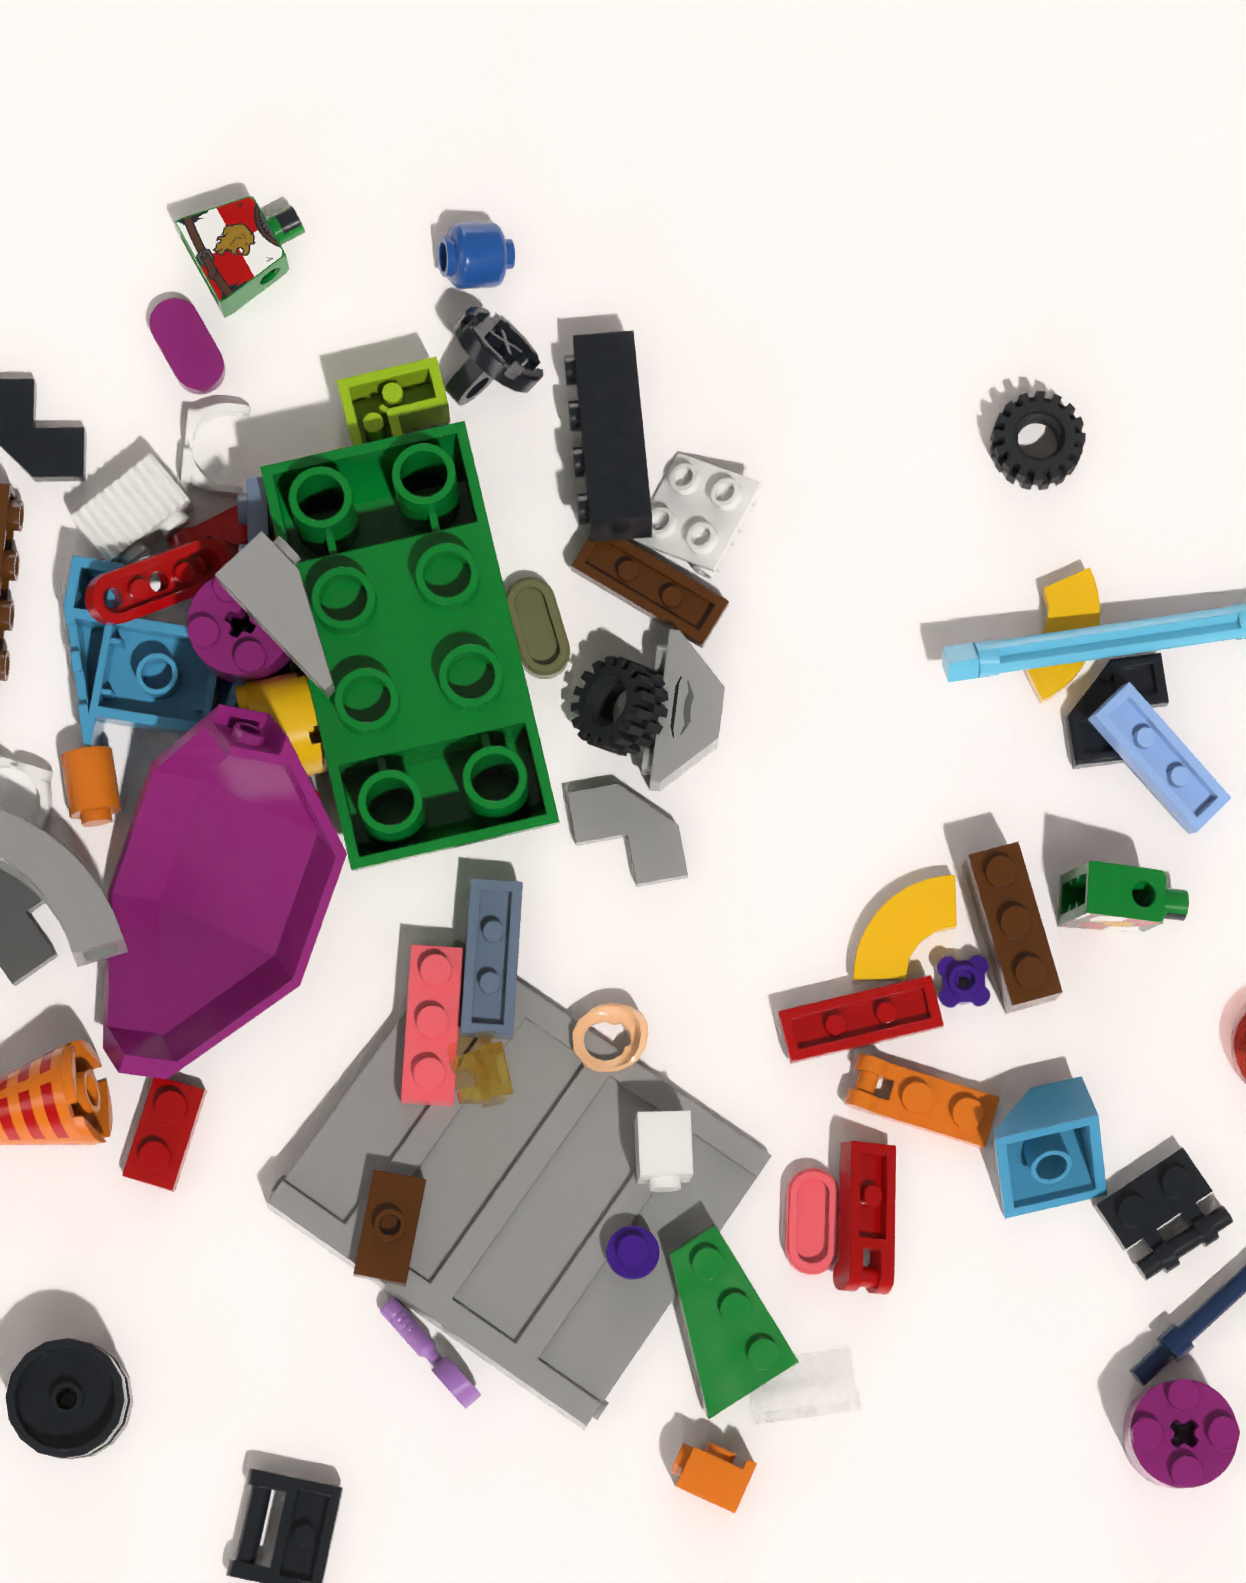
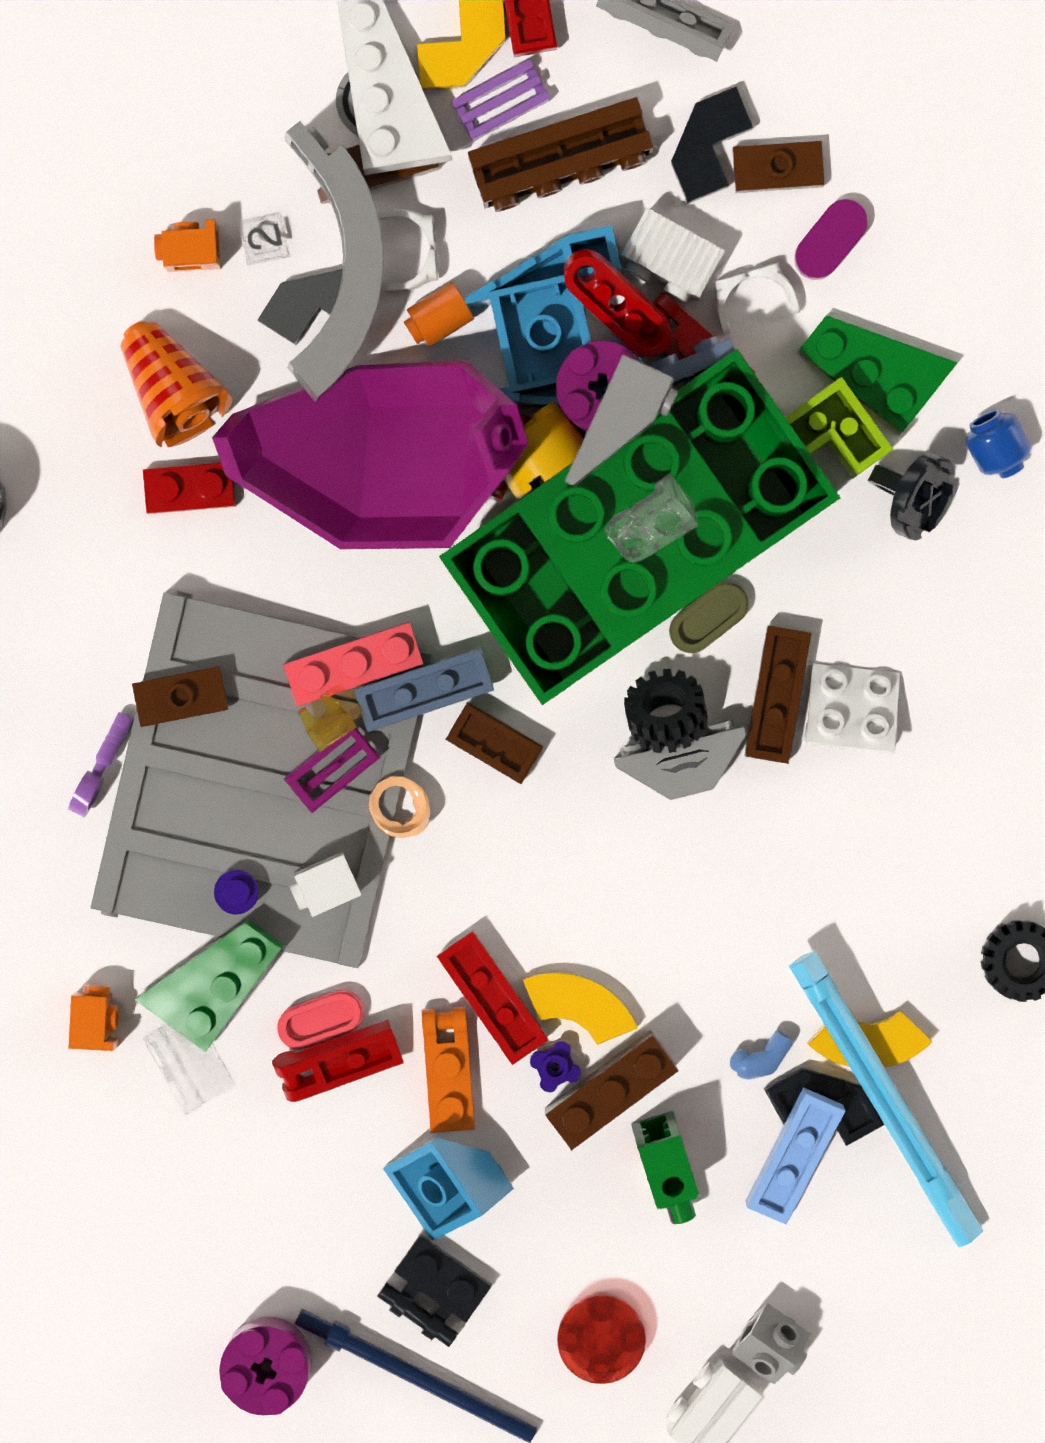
camera: 70 degrees right, 10 degrees up
torso [175,196,305,318] -> none
black brick [564,330,652,542] -> none
light grey tile [567,784,688,887] -> none
none -> magenta tile [284,723,381,813]
none -> reddish brown plate [445,701,544,784]
none -> clear leg [605,474,699,563]
none -> medium blue arm [730,1030,794,1080]
none -> reddish brown plate [732,141,825,193]
none -> green wing [797,315,957,433]

